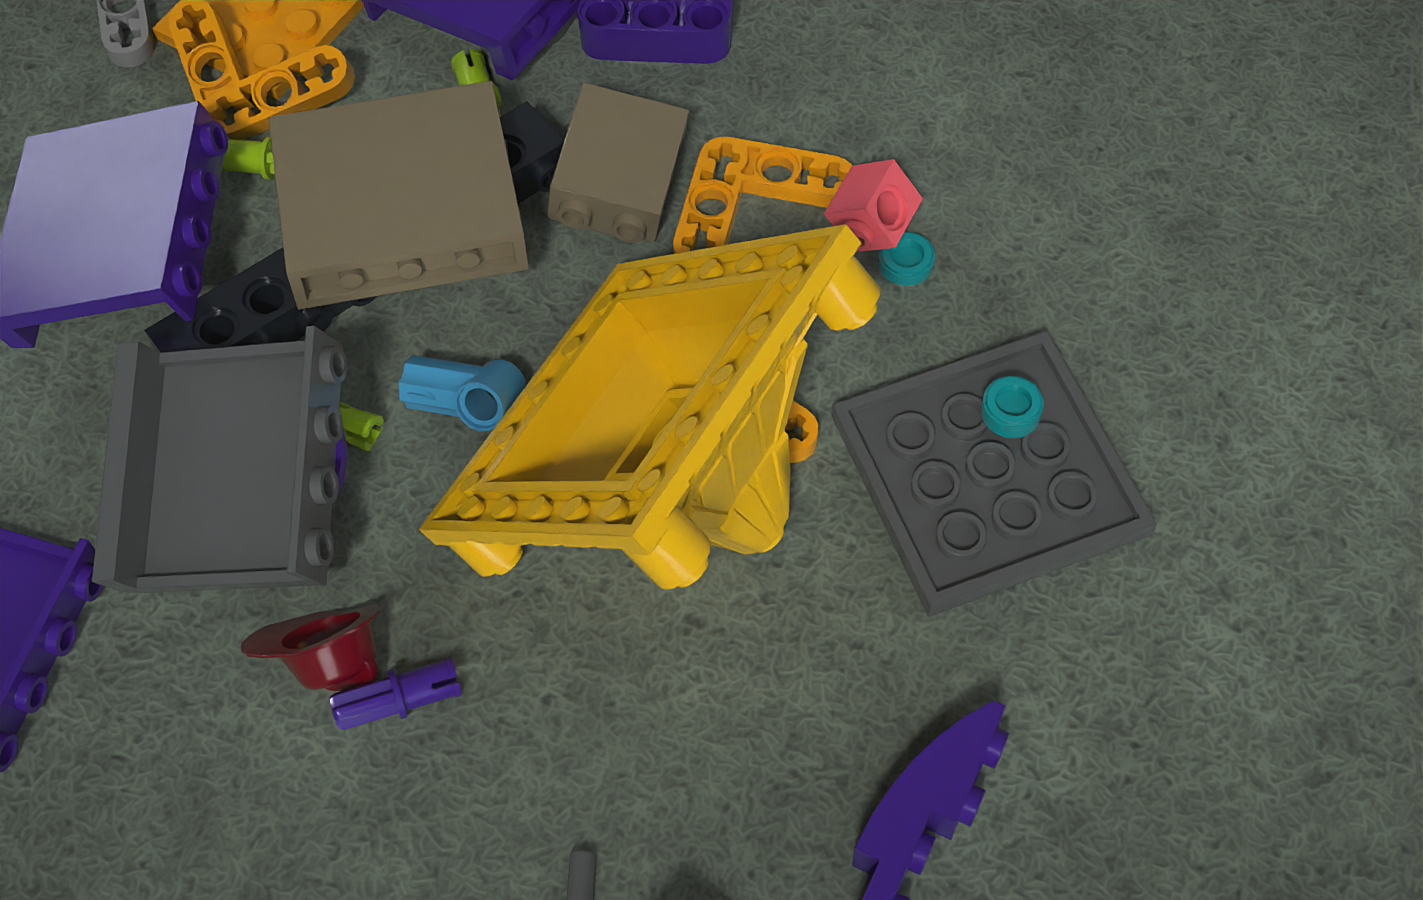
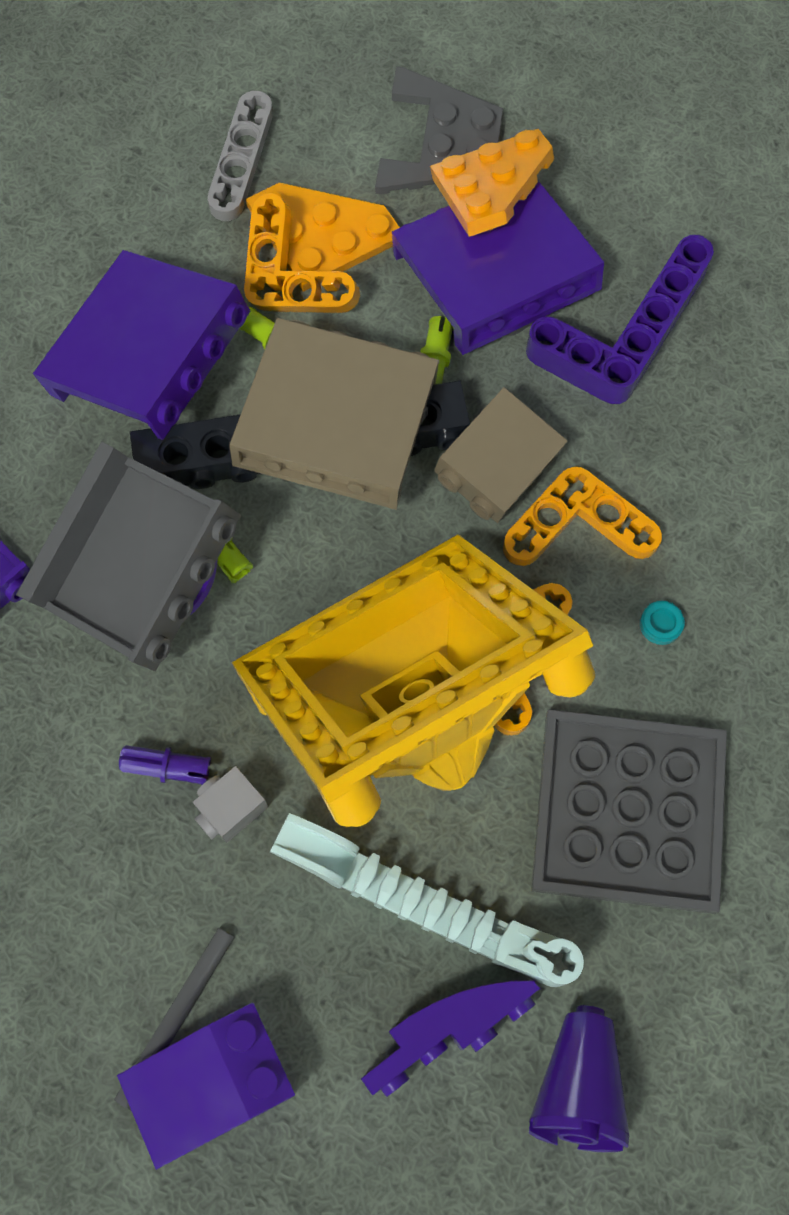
camera: 25 degrees right, 10 degrees up
dark red piece [241,605,380,691] -> none
dark azure piece [398,355,526,431] -> none
coral brick [824,159,923,252] -> none
teal tile [981,376,1044,438] -> none
none -> light grey brick [193,766,268,843]
none -> light aqua piece [270,813,584,987]
none -> dark purple cone [529,1005,630,1152]

